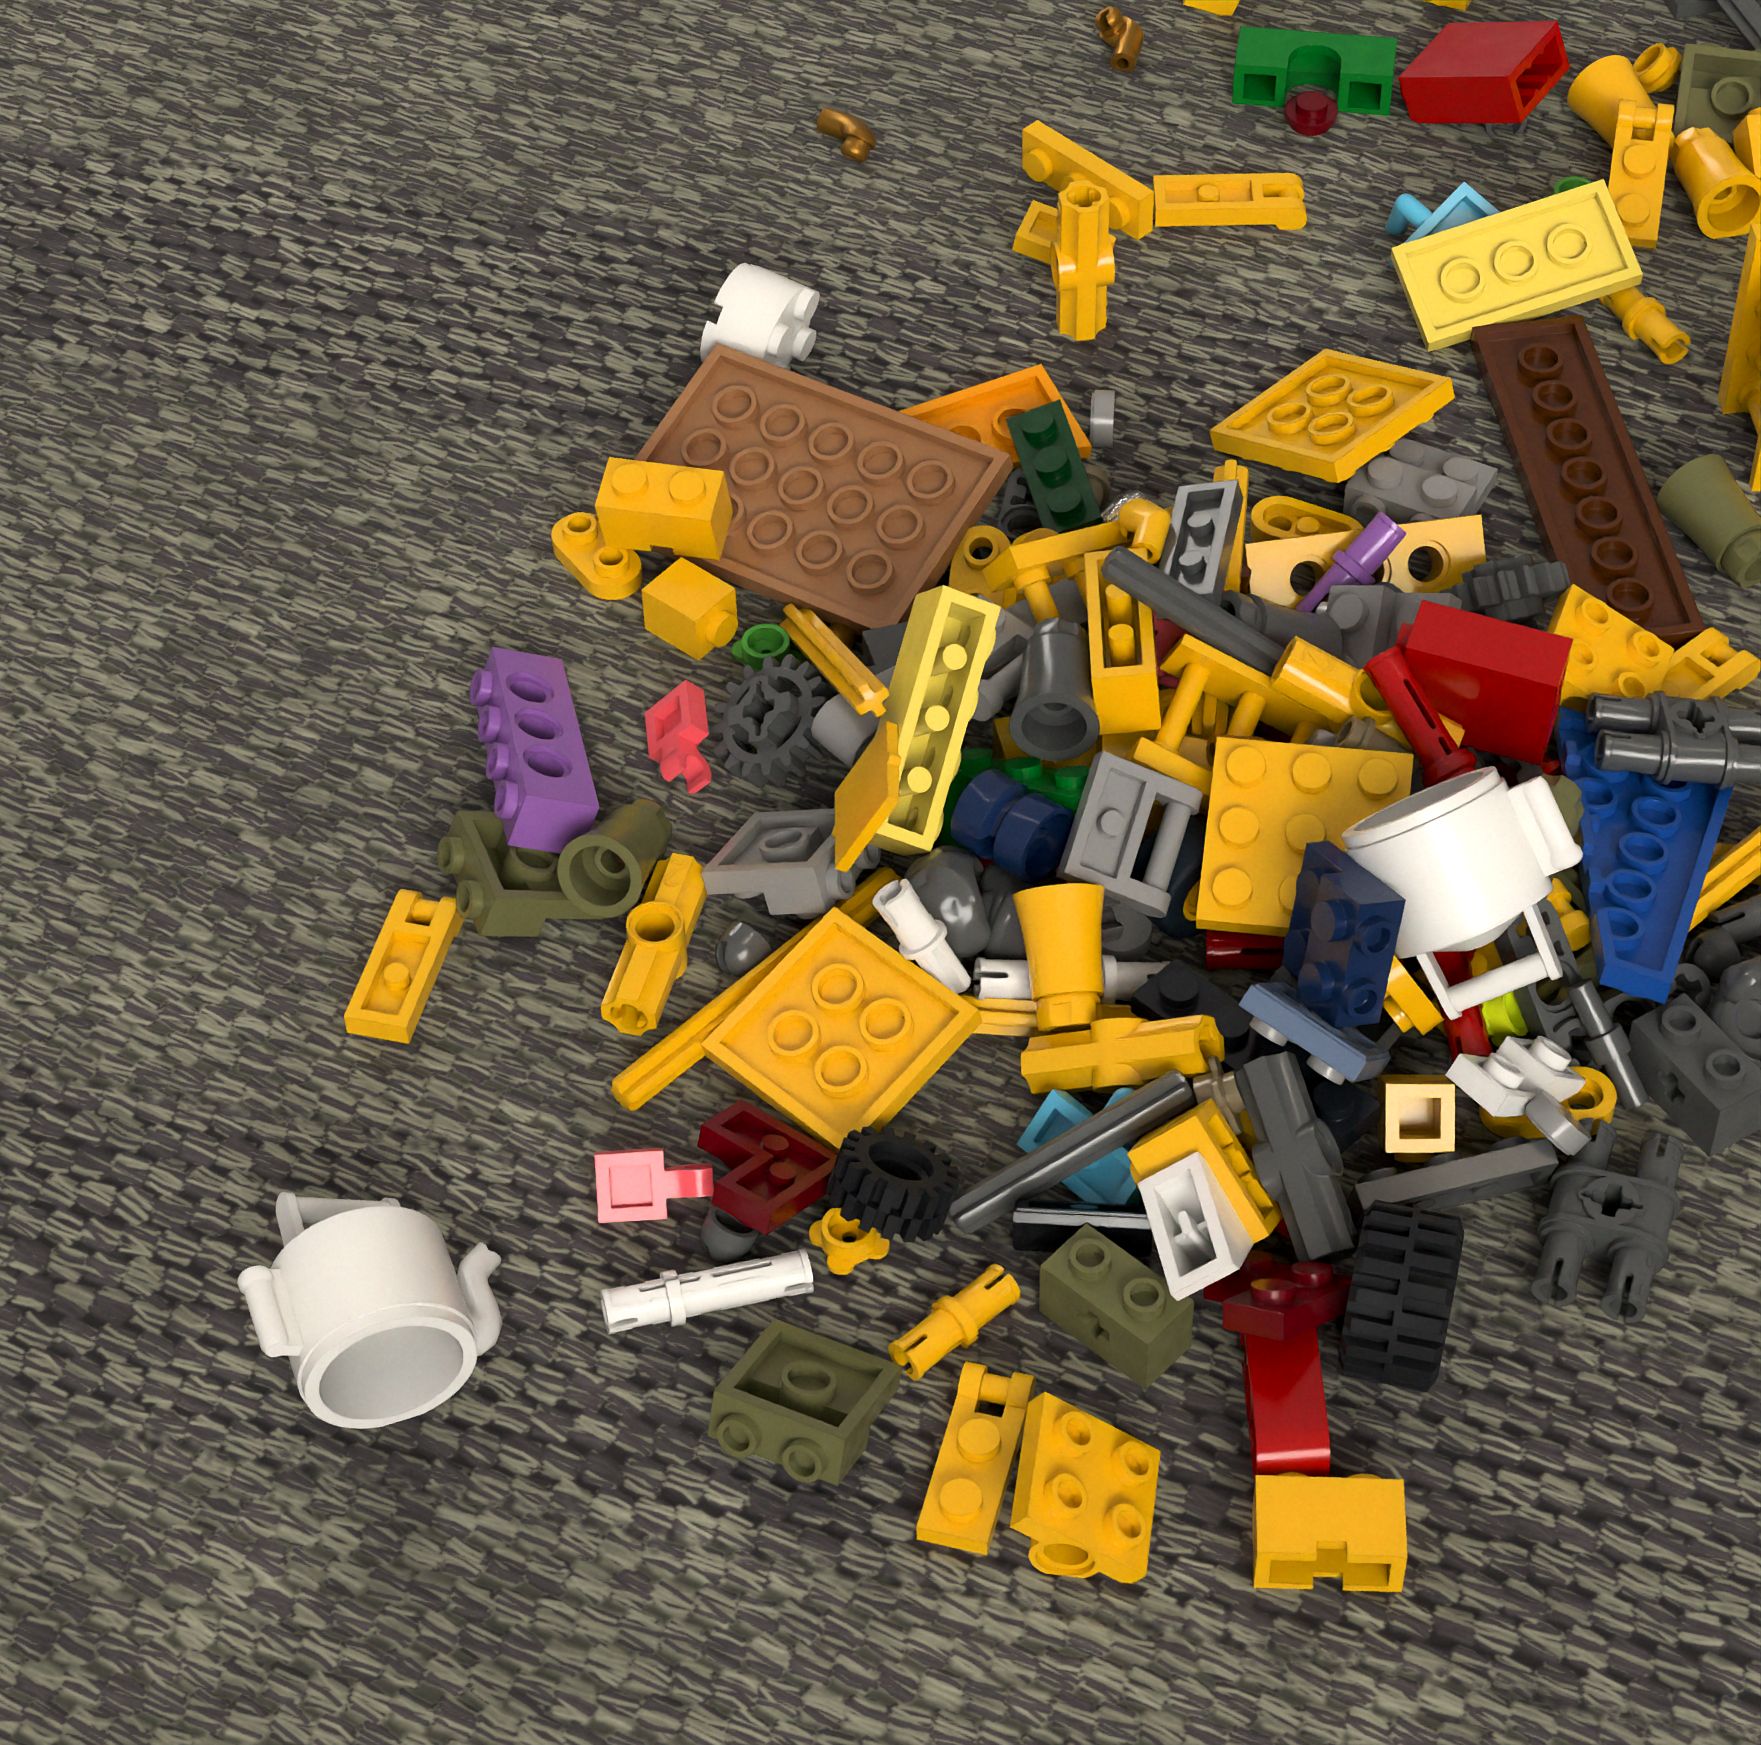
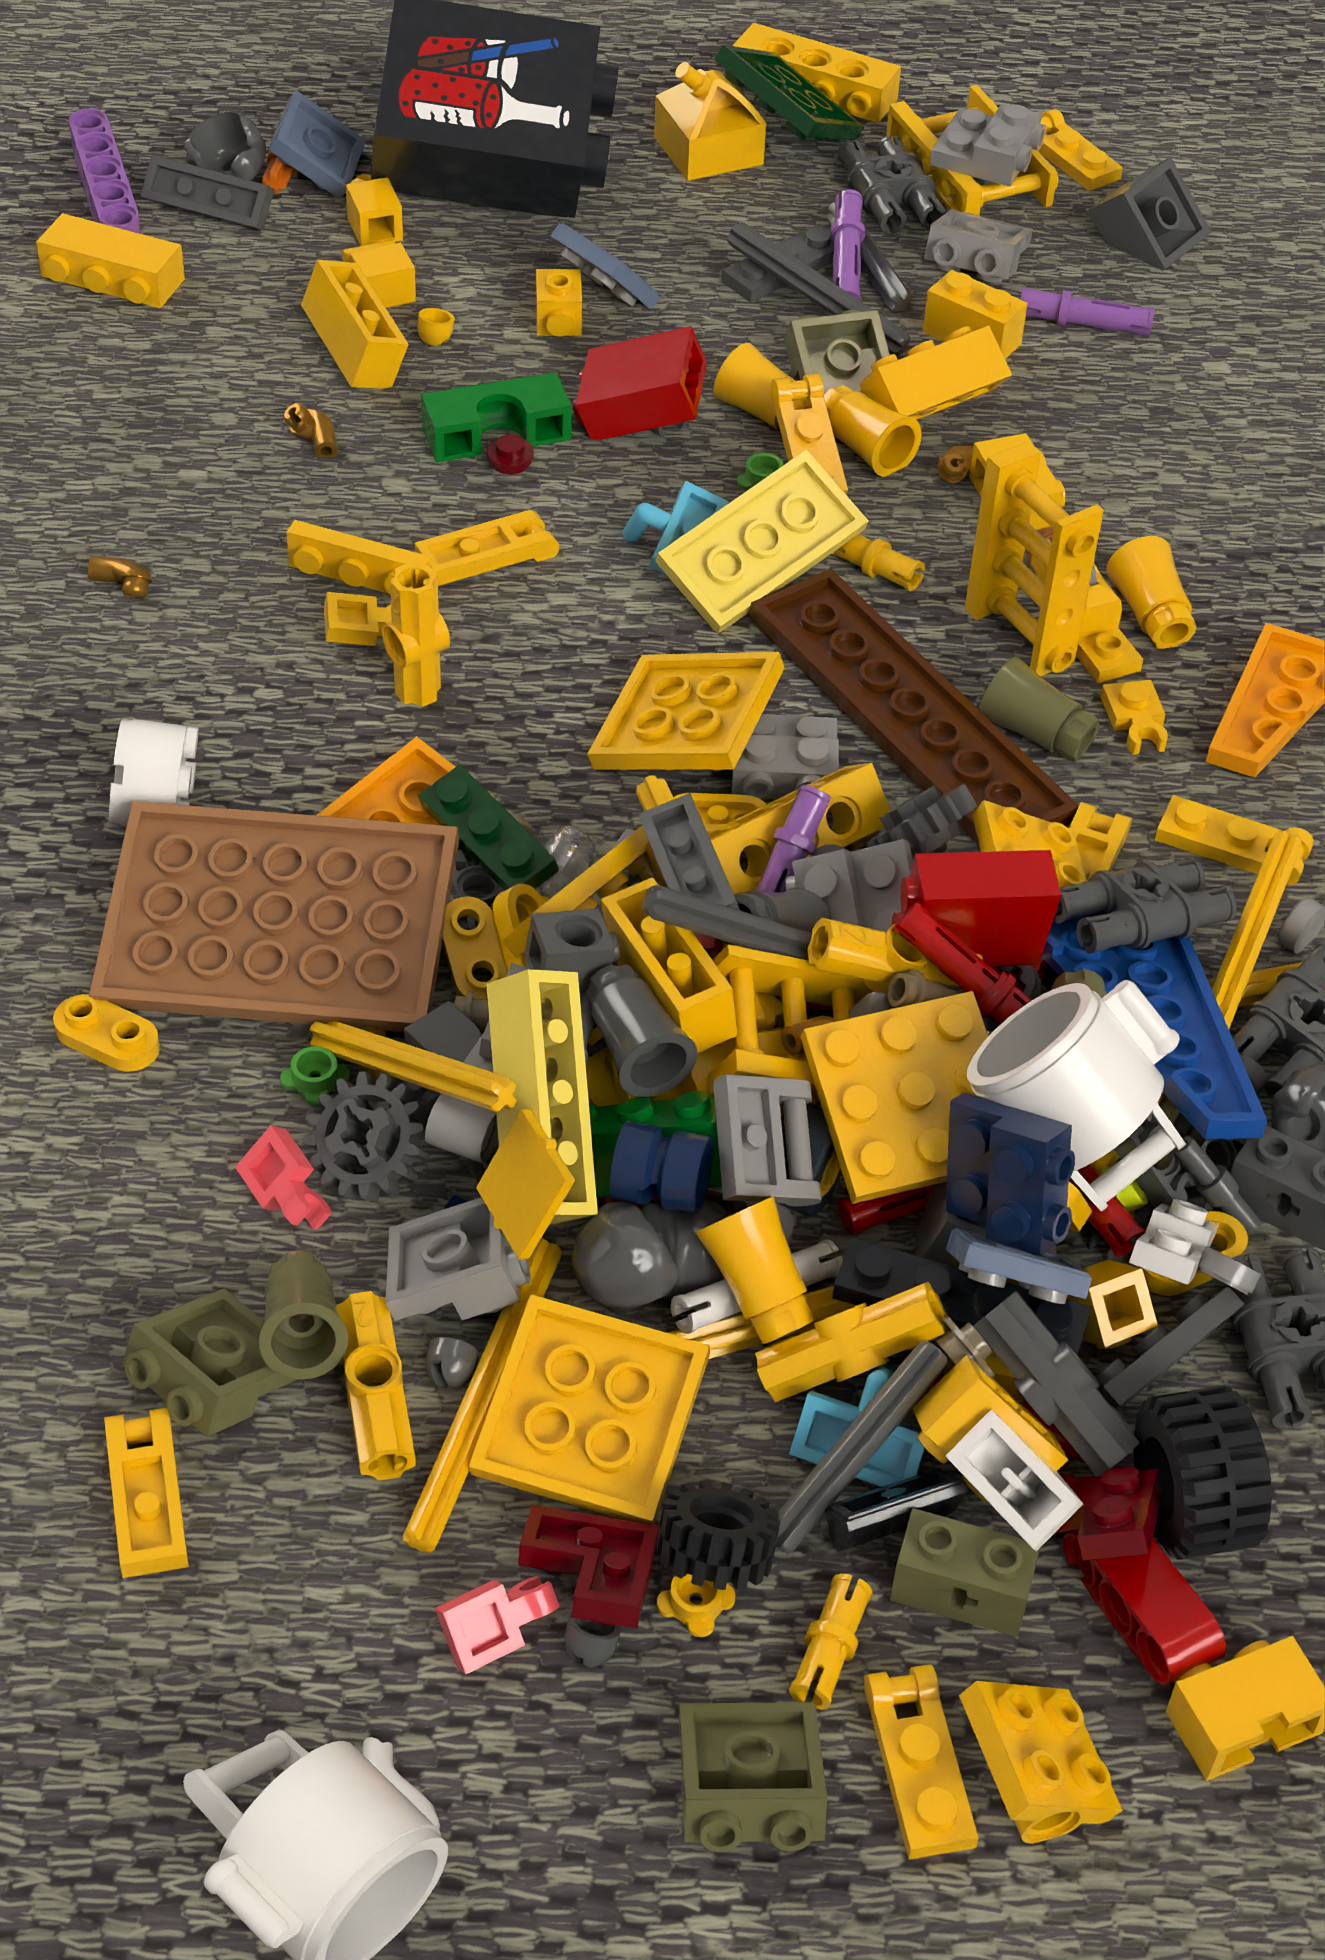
camera: 30 degrees left, 0 degrees up
medium lavender brick [470,647,599,854] -> none
yellow brick [595,457,733,561] -> none
white pin [600,1248,814,1335] -> none
yellow brick [641,557,738,661] -> none
white axle [872,879,971,995] -> none
light grey tile [1090,390,1115,448] -> none
yellow arm [1118,498,1171,565] -> none
yellow plate [1633,43,1682,94] -> none
none -> dark grey brick [524,909,619,994]

